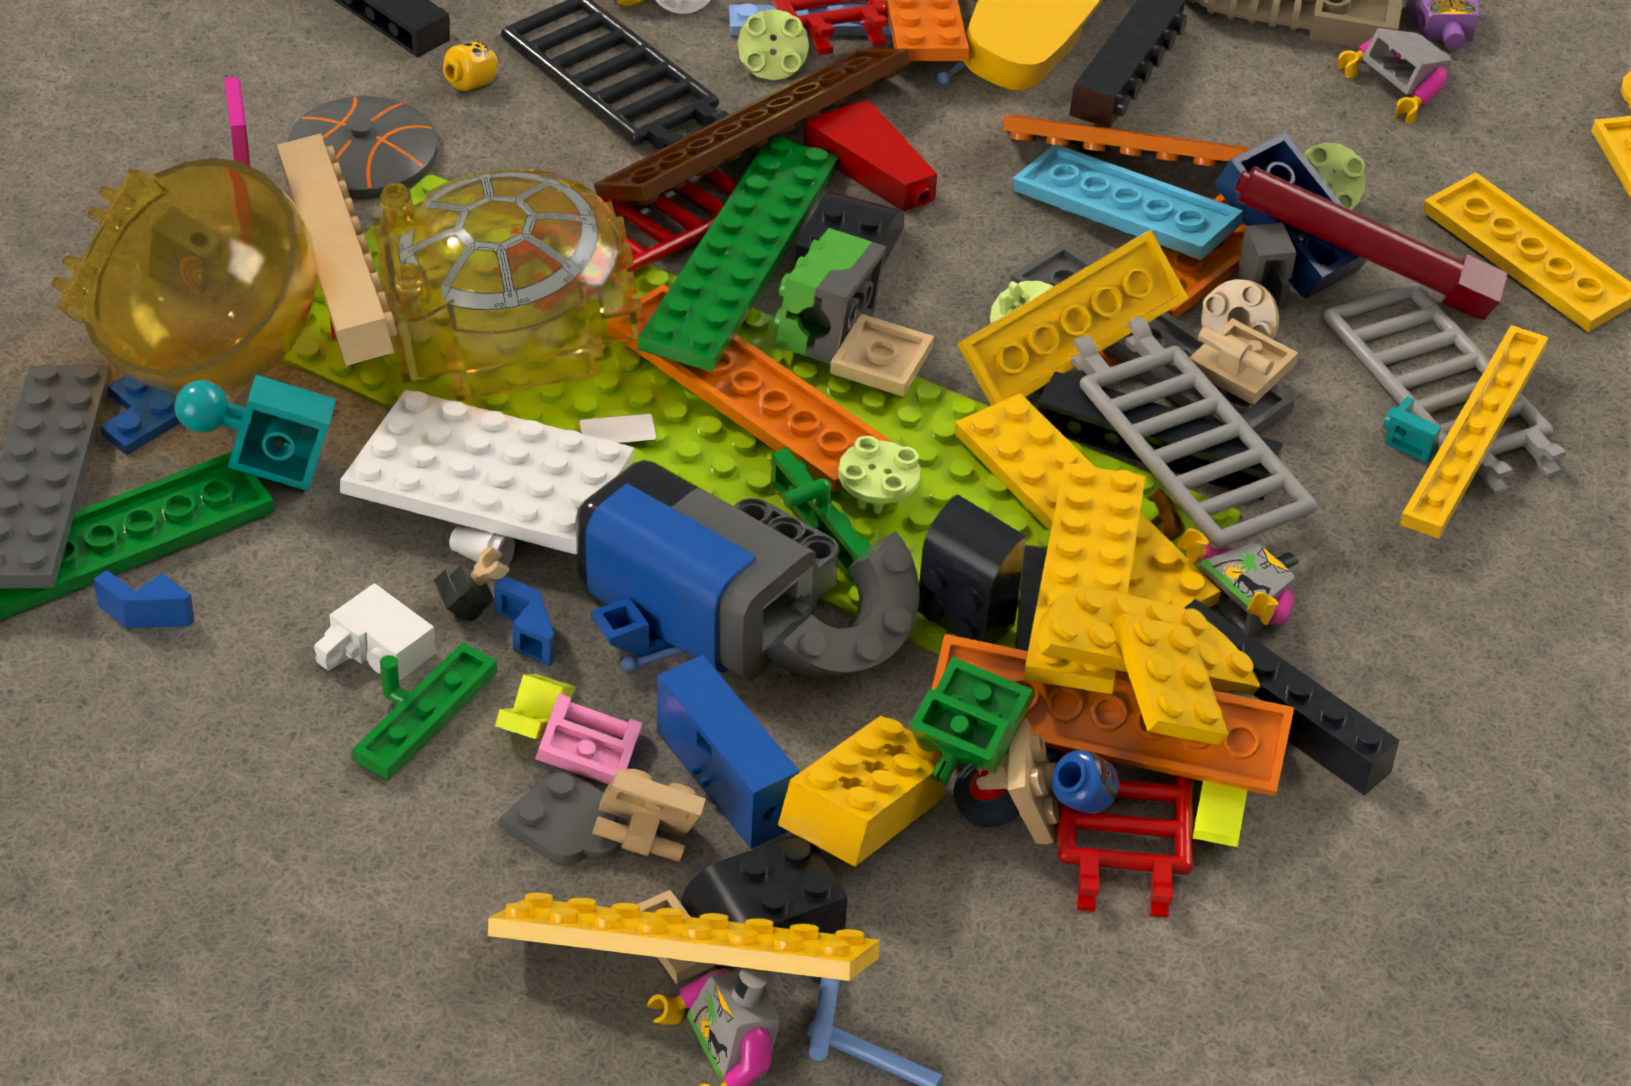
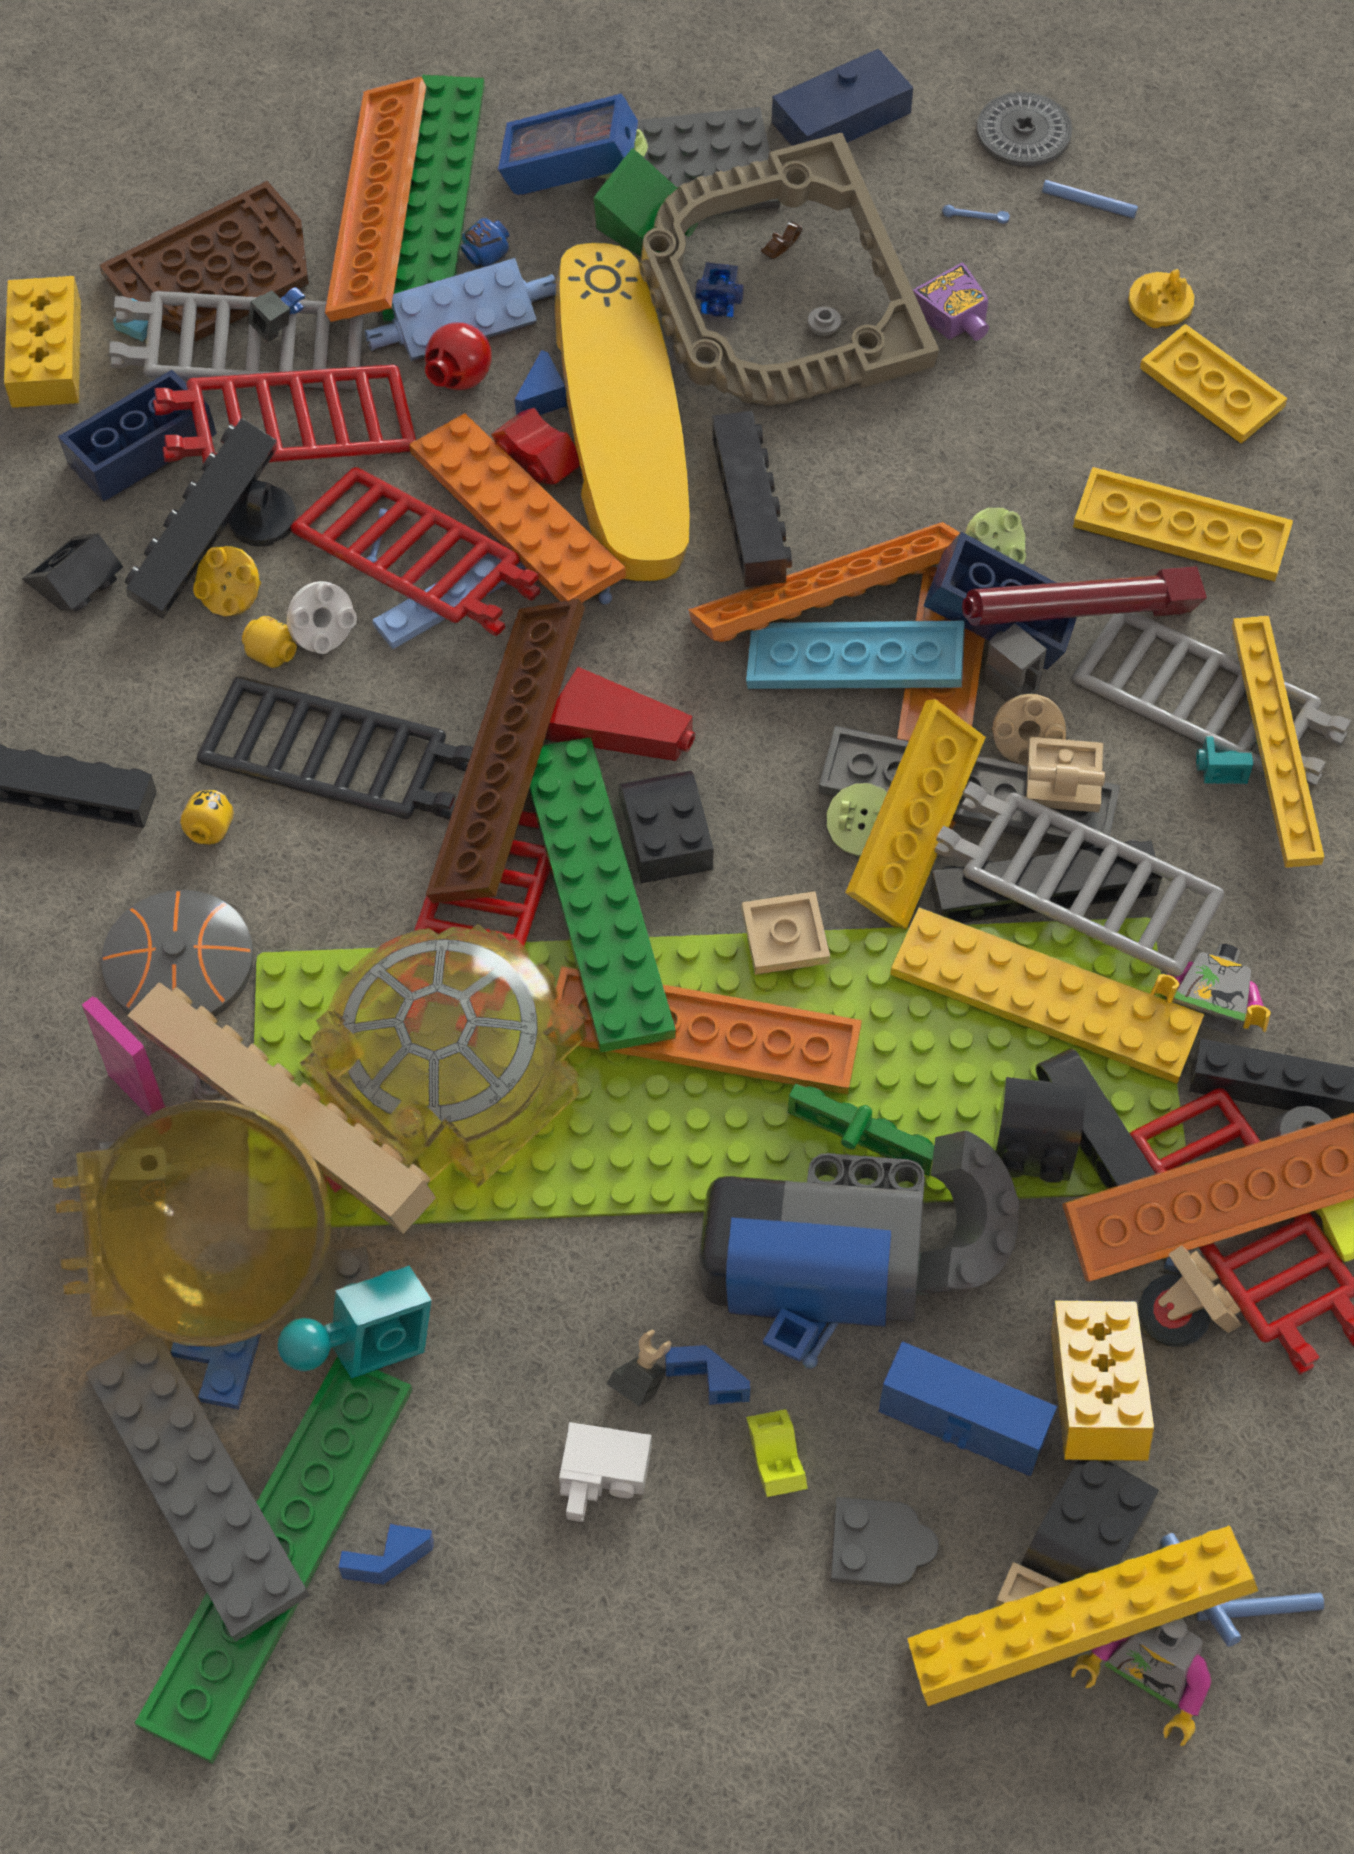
camera: 30 degrees left, 15 degrees up
white plate [340,389,635,555] -> none
green plate [352,642,498,781] -> none
white cone [449,526,515,566] -> none
bright pink plate [535,693,642,785] -> none
white sticker [579,414,656,443] -> none
tan plate [592,769,706,862] -> none
yellowish green plate [737,9,809,81] -> none
piece [774,228,887,364] -> none
yellowish green plate [838,436,921,514] -> none
green plate [909,657,1035,785] -> none
yellow plate [1023,463,1146,694] -> none
yellow plate [1038,586,1260,745] -> none
blue head [1052,750,1120,814] -> none
reddish brown piece [1147,488,1185,542] -> none
light grey torso [1338,28,1451,124] -> none

